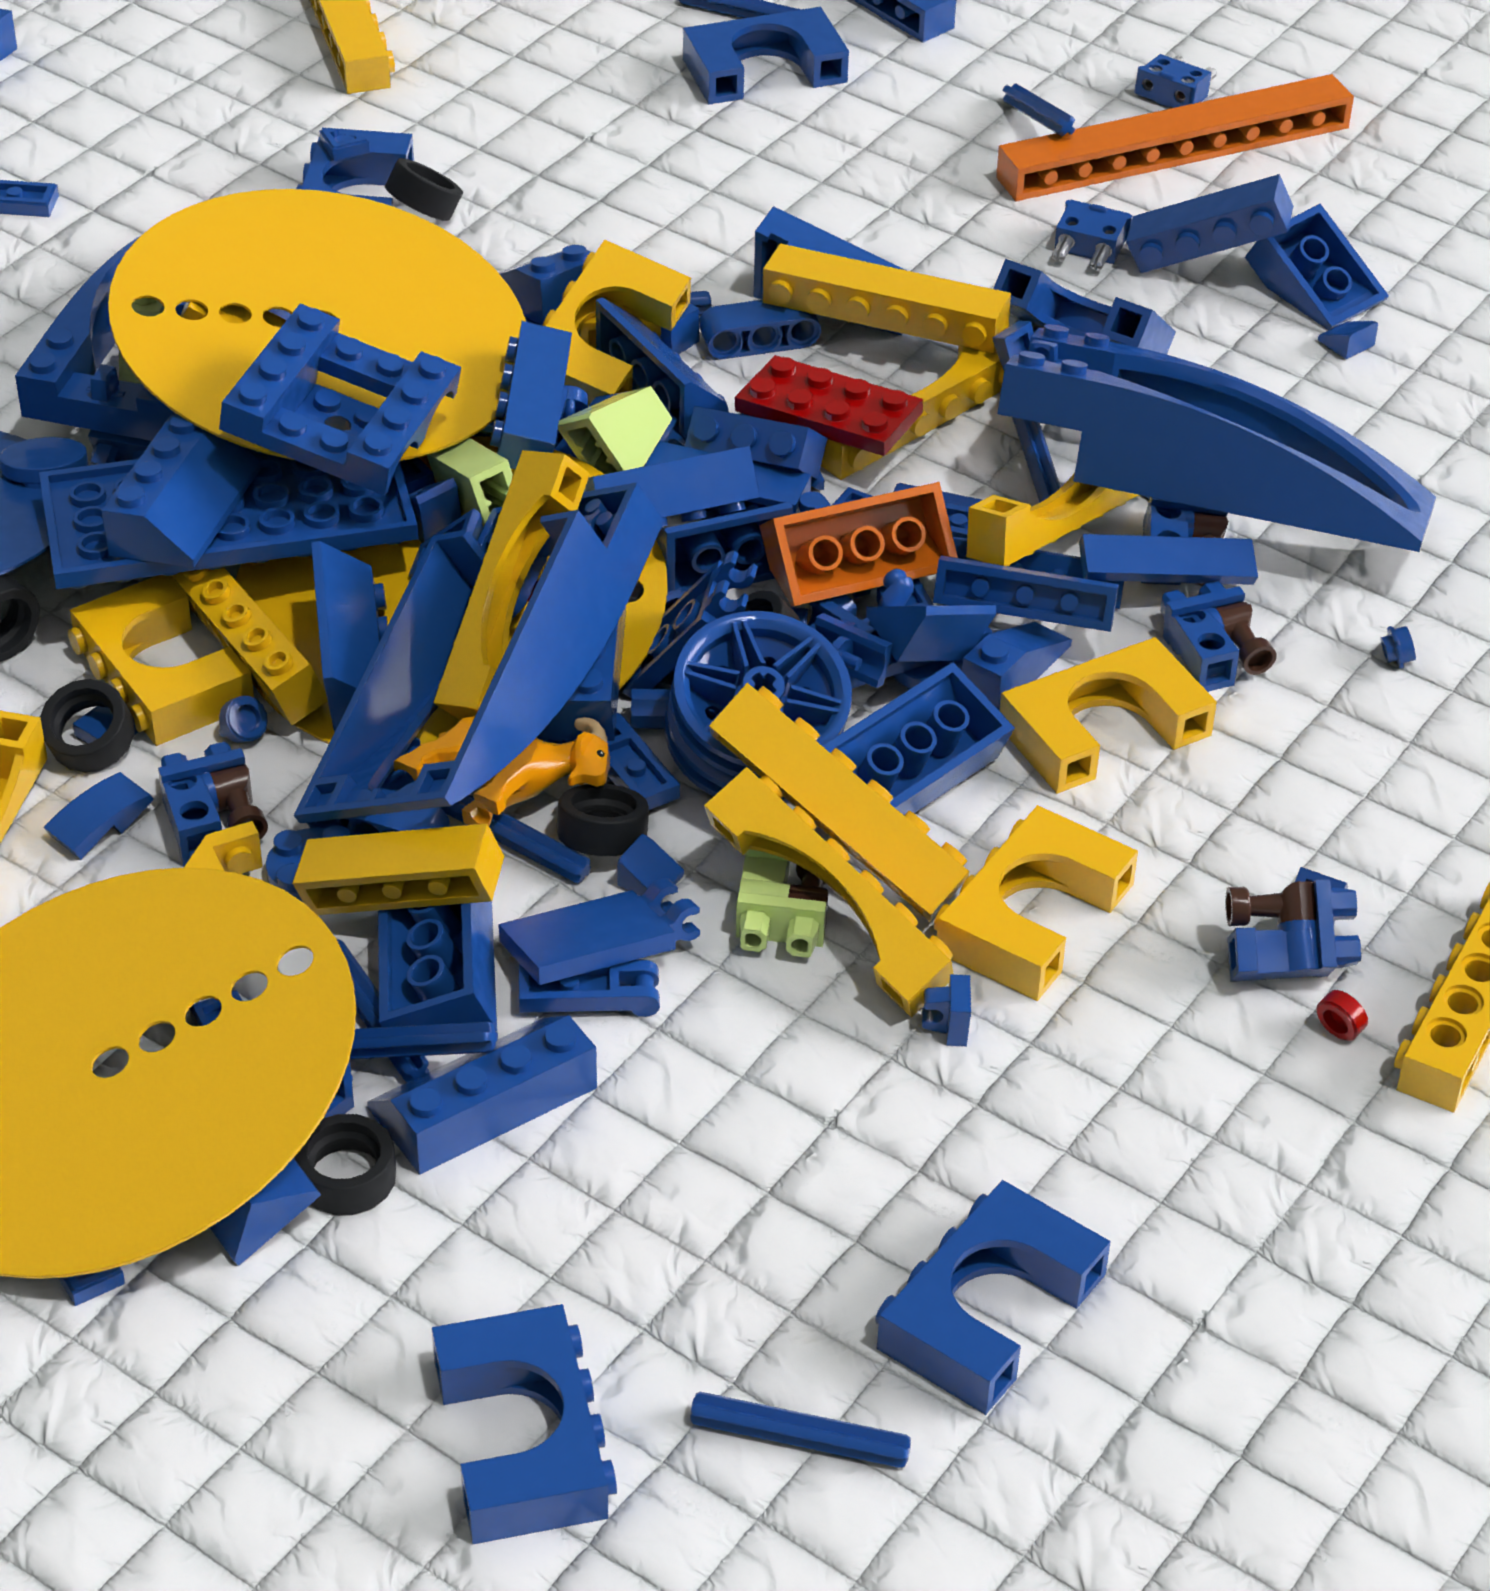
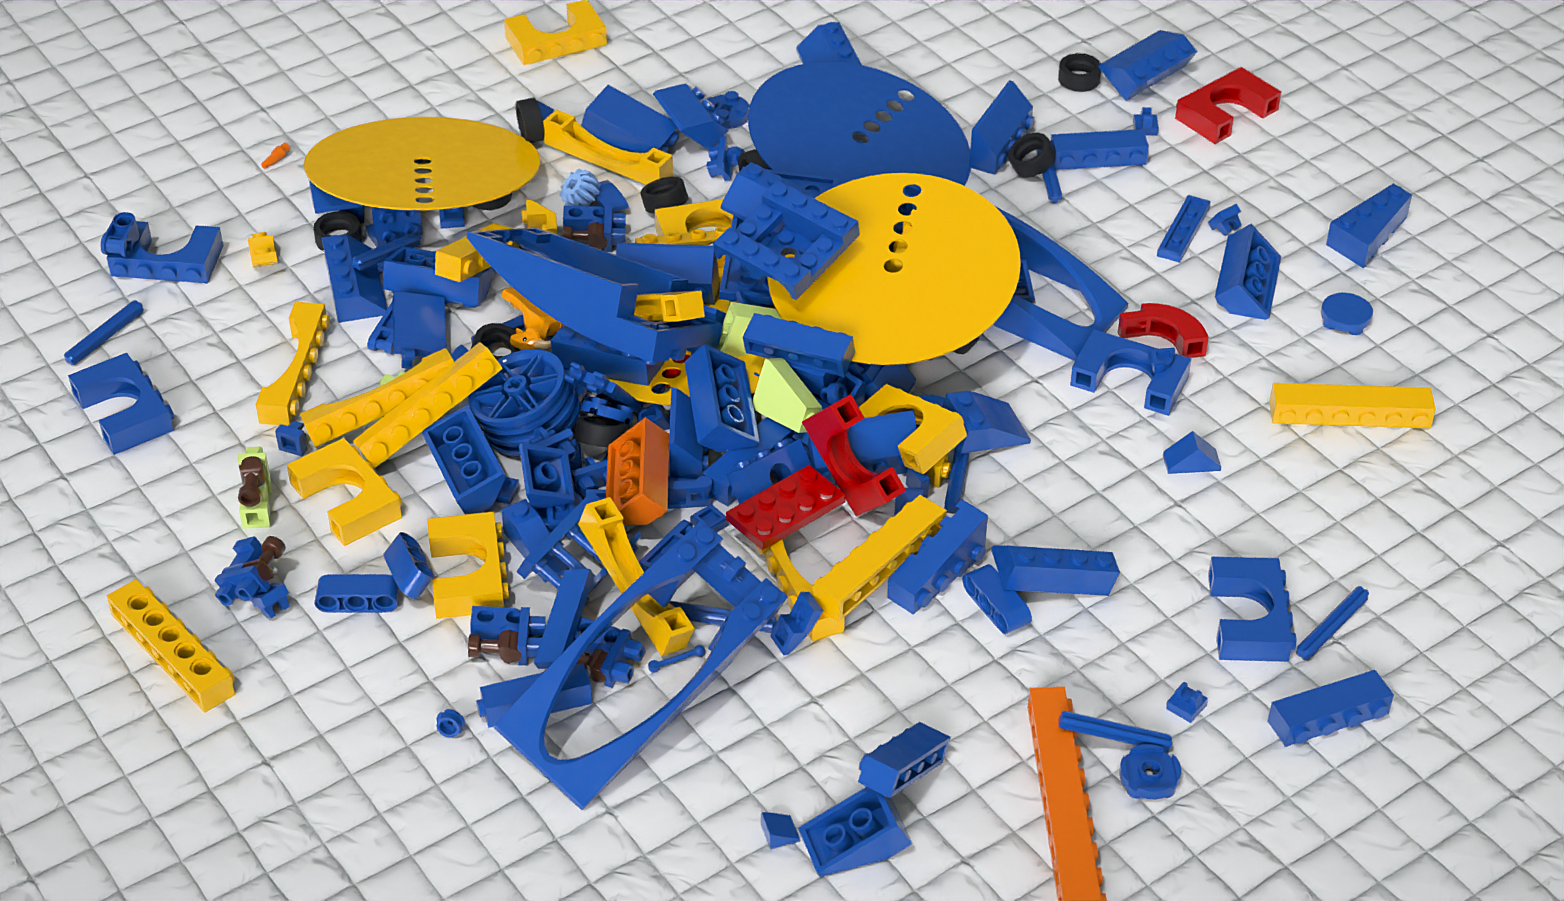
camera: 110 degrees right, 0 degrees up
black tyre [385,158,463,221] -> none
blue arm [869,569,914,635] -> none
blue arch [993,259,1176,354] -> none
blue piece [1052,200,1132,271] -> none
blue piece [1134,54,1217,108] -> none
red tile [1316,990,1368,1041] -> none
none -> blue piece [100,212,140,258]
none -> hips [238,446,273,529]
none -> yellow slope [248,232,278,268]
none -> yellow arch [255,302,330,426]
none -> orange piece [261,142,291,169]
none -> blue beam [314,574,399,613]
none -> blue beam [383,532,435,599]
none -> blue brick [476,663,592,728]
none -> light blue gear [560,168,601,206]
none -> red arch [802,394,906,516]
none -> blue beam [962,564,1032,634]
none -> blue slope [991,545,1120,596]
none -> red arch [1118,303,1209,358]
none -> blue plate [1119,744,1181,799]
none -> blue slope [1163,431,1221,474]
none -> blue tile [1166,682,1208,723]
none -> blue slope [1215,223,1281,320]
none -> blue tile [1321,293,1373,335]

